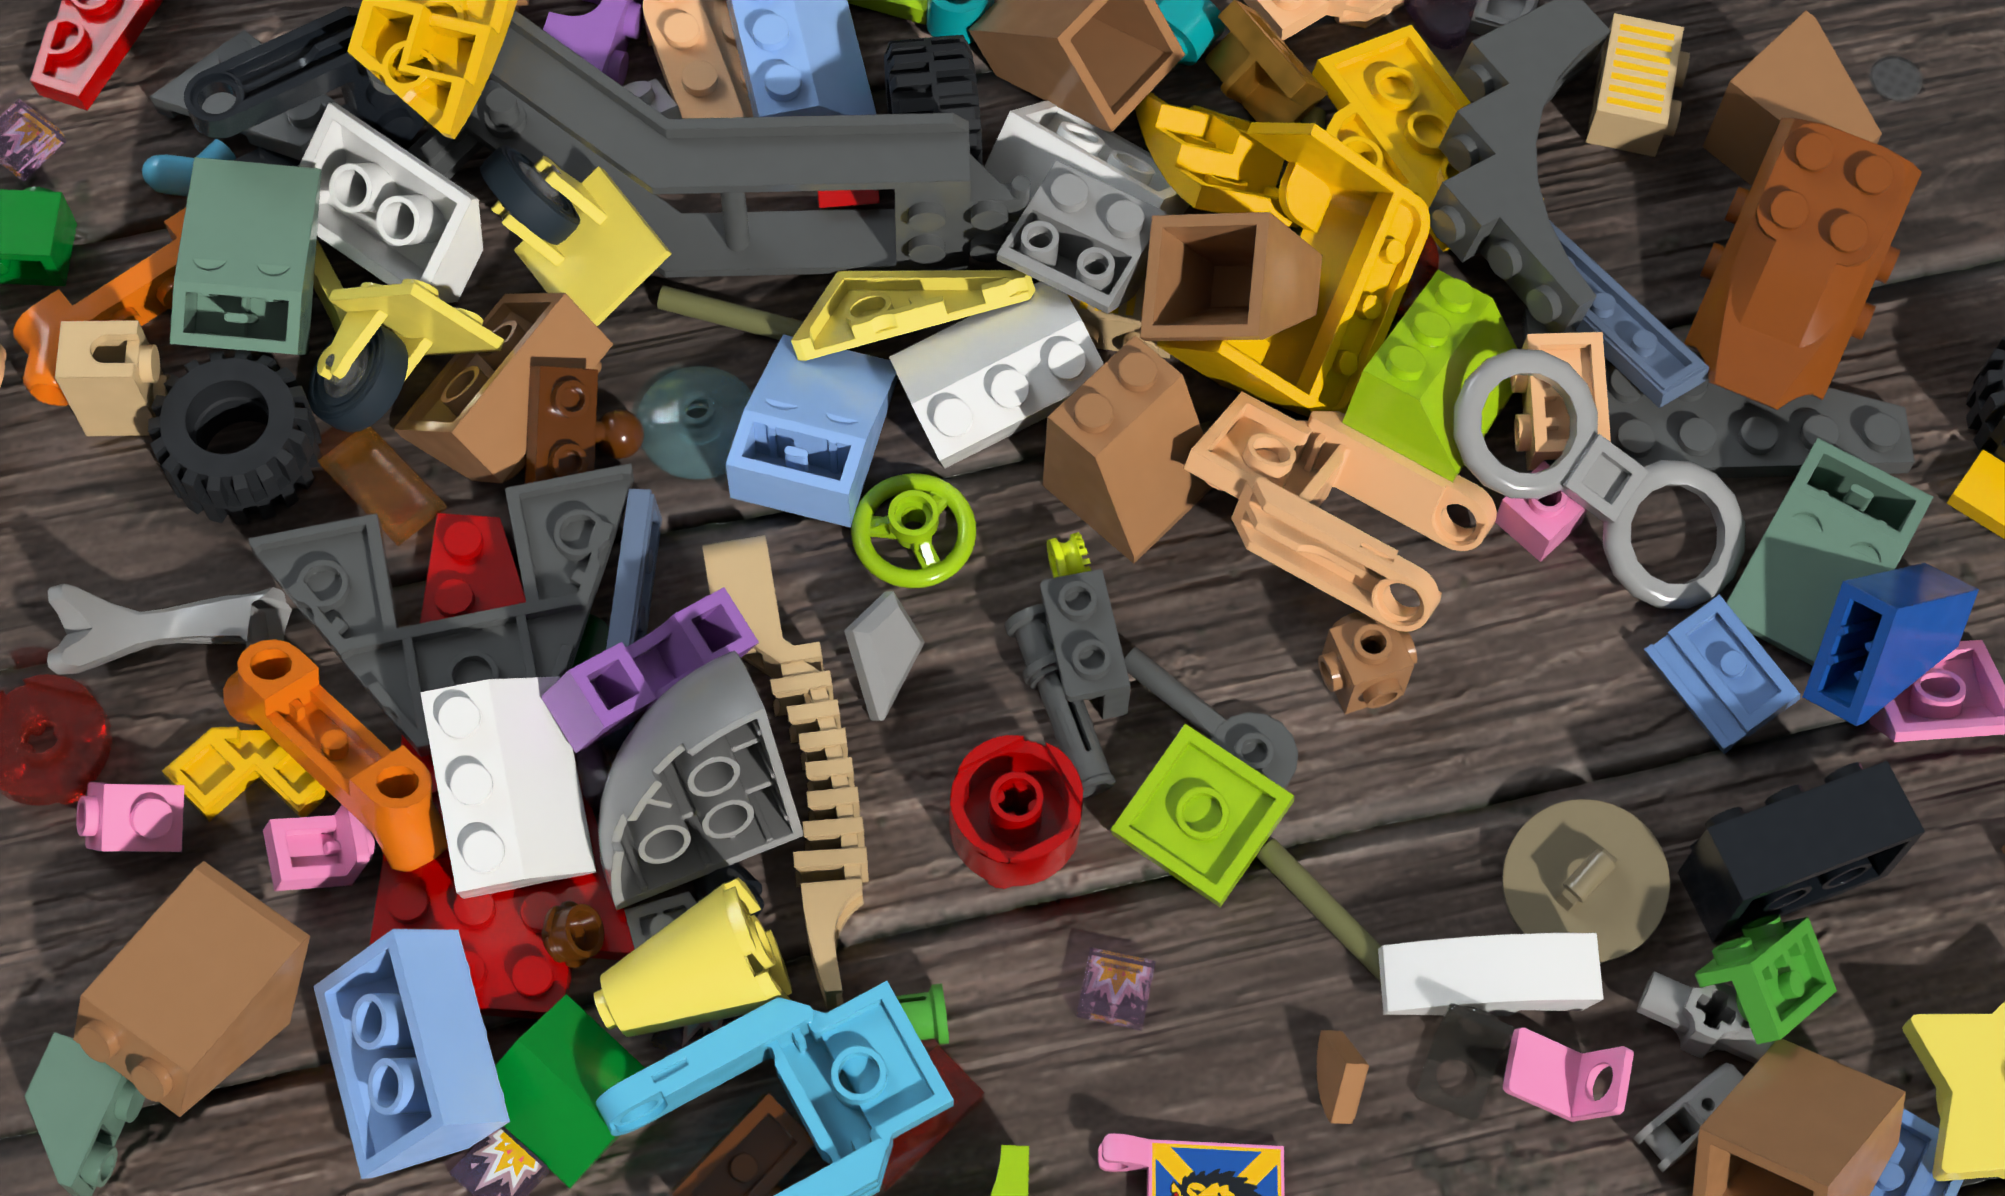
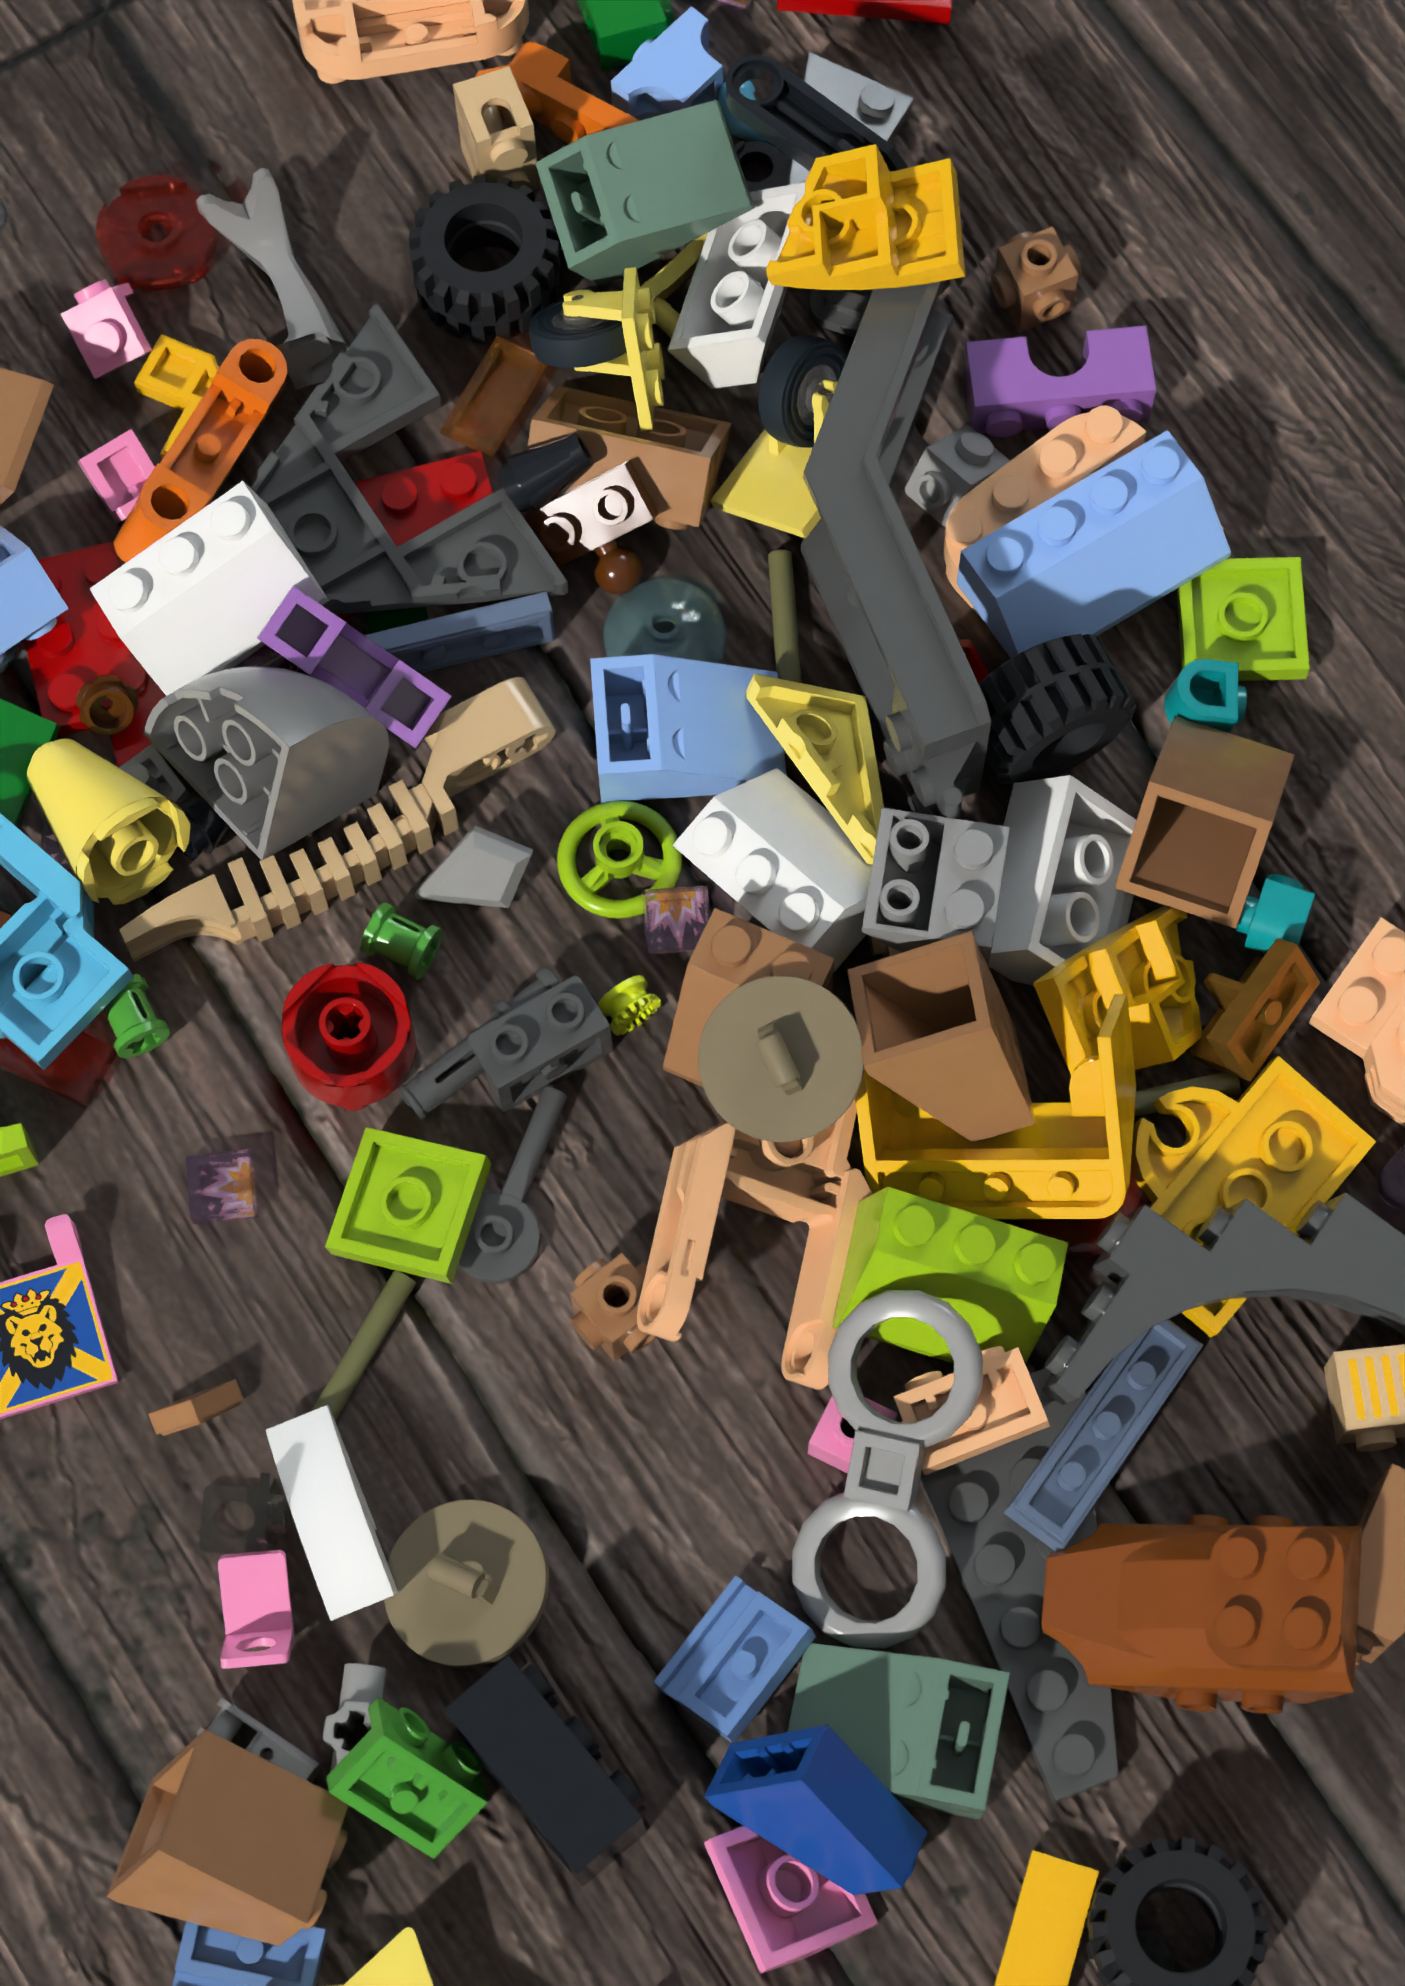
camera: 75 degrees right, 5 degrees up
none -> bright green bush [360,902,443,980]
none -> black cone [497,432,594,512]
none -> light blue brick [611,6,723,120]
none -> tile [642,886,710,955]
none -> dark tan shield [698,976,864,1142]

